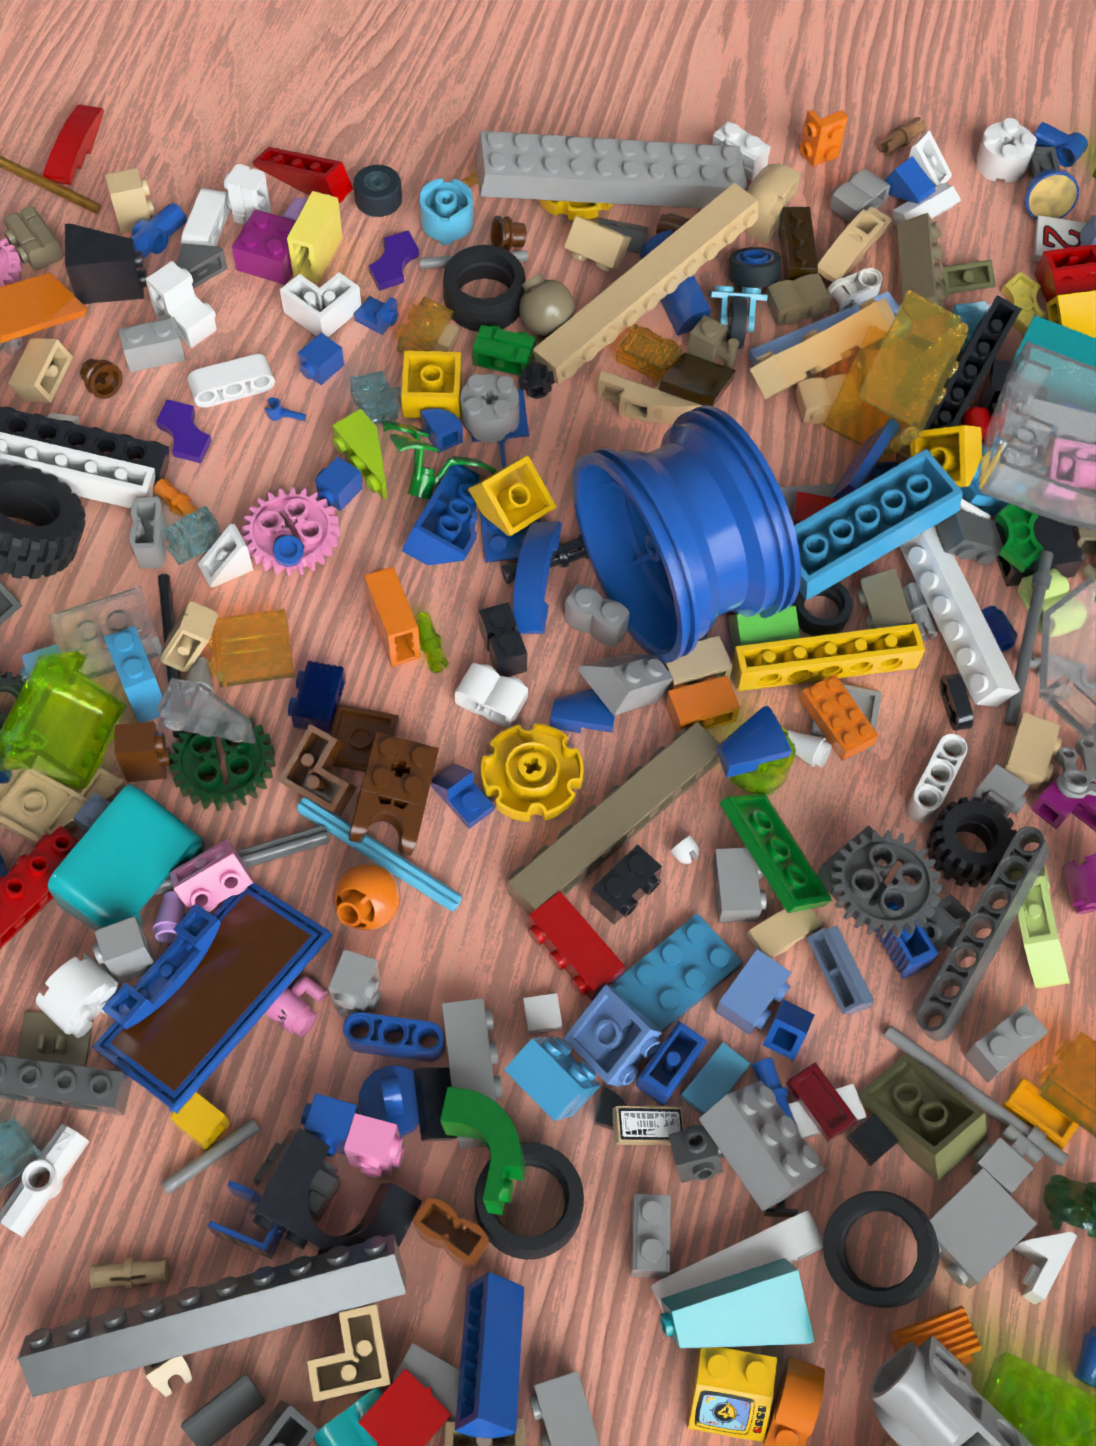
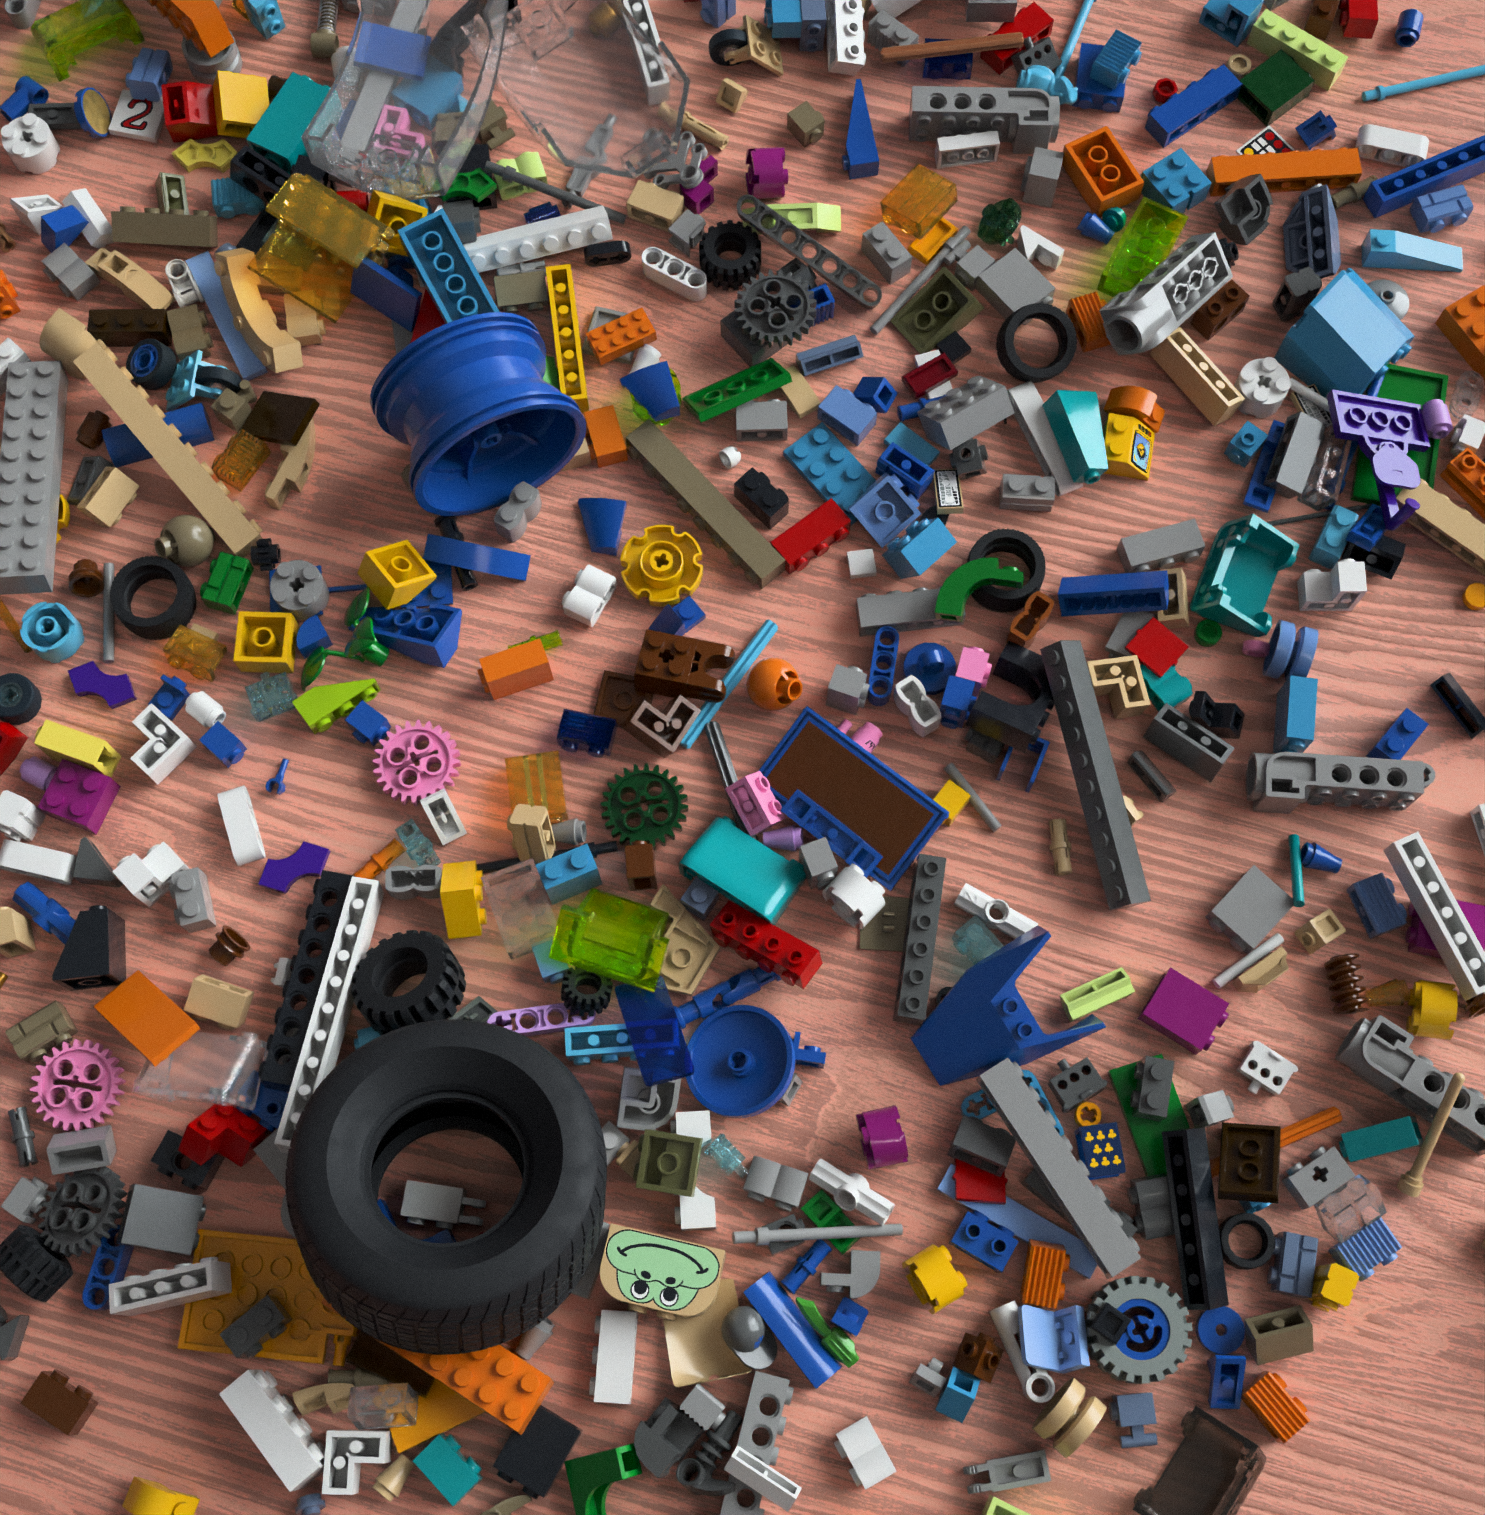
camera: 85 degrees left, 10 degrees up
clear slope [157,678,256,744] -> none
blue tile [273,535,304,567] -> none
black tile [414,1067,458,1141] -> none
black piece [479,602,528,677] -> none
light grey slope [578,653,673,716] -> none
none -> white brick [185,691,226,728]
none -> yellow brick [440,860,487,939]
none -> white brick [893,675,941,737]

